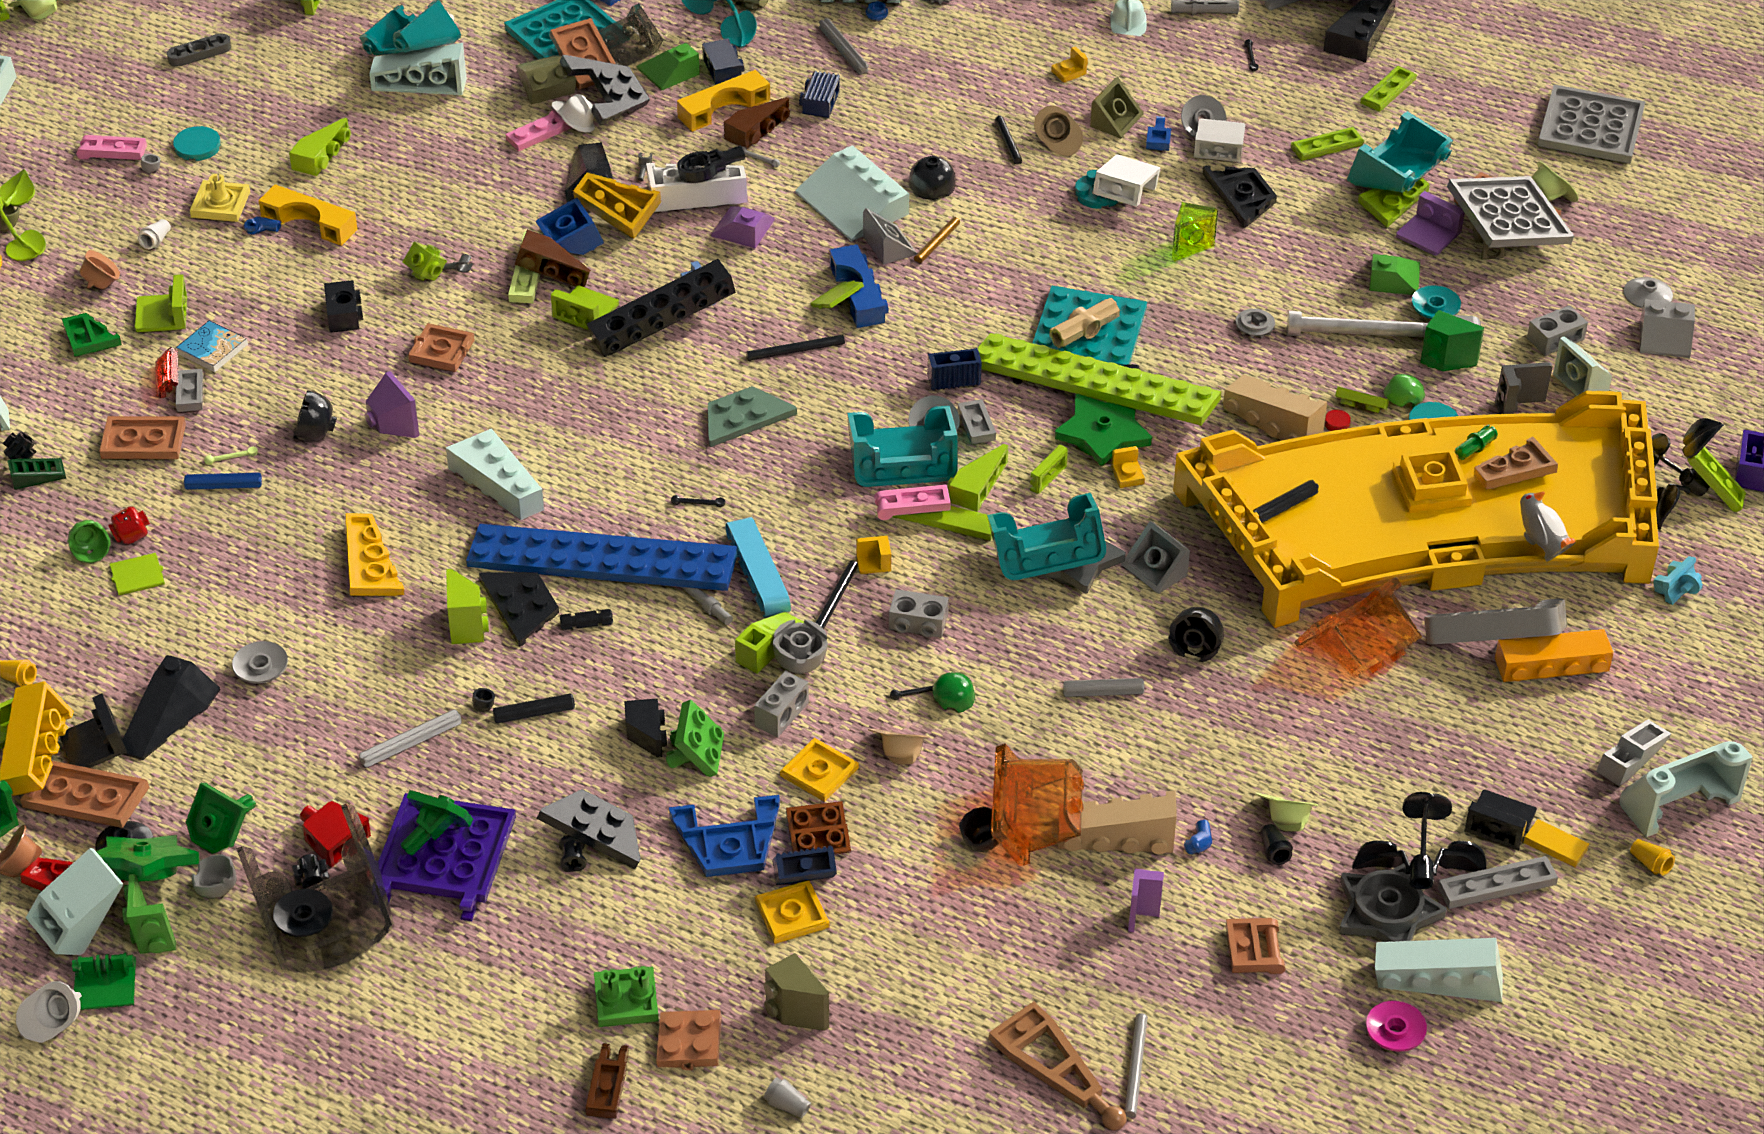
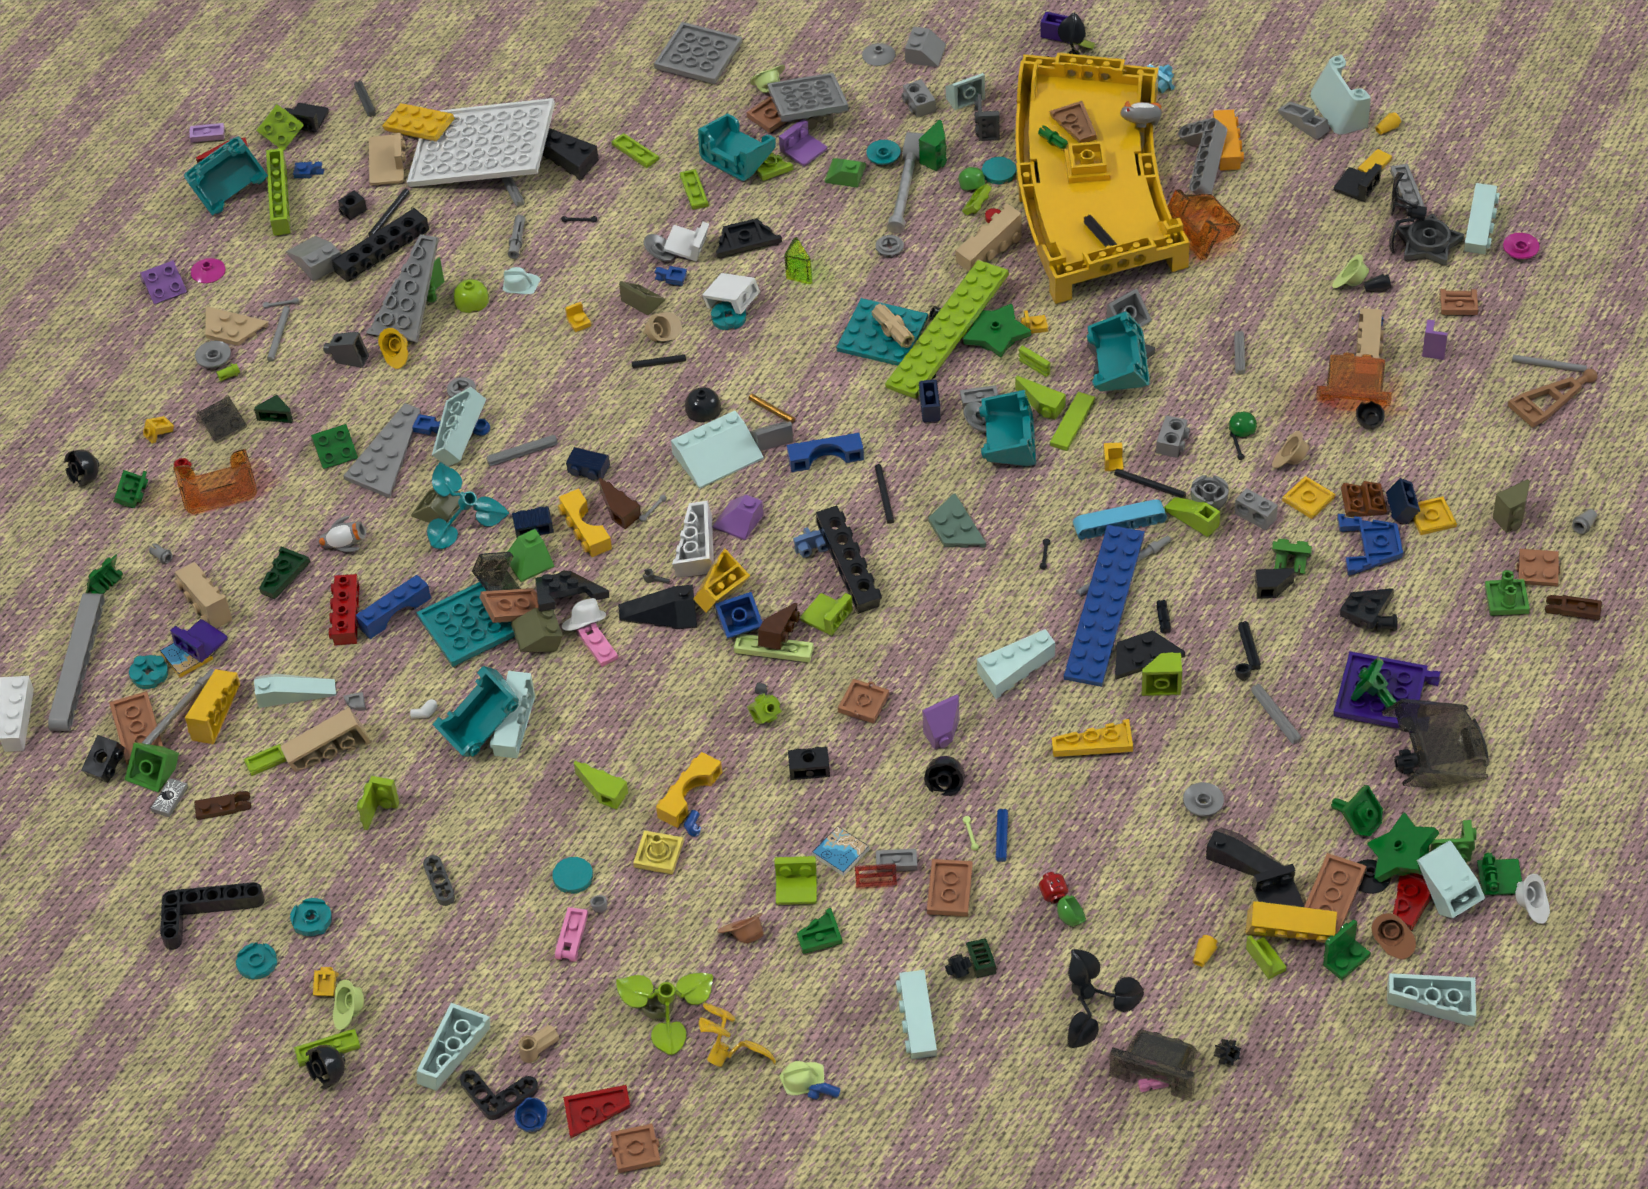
camera: 80 degrees left, 5 degrees up
lime piece [110,553,165,595] -> none
white cone [138,219,171,250] -> none
light grey hair [191,854,237,899] -> none
black dish [273,889,333,937] -> none
red torso [300,801,371,868] -> none
black pin [677,145,746,183] -> none
lime piece [810,280,864,309] -> none
bright pink plate [874,485,951,520] -> none
black cylinder [1168,607,1224,663] -> none

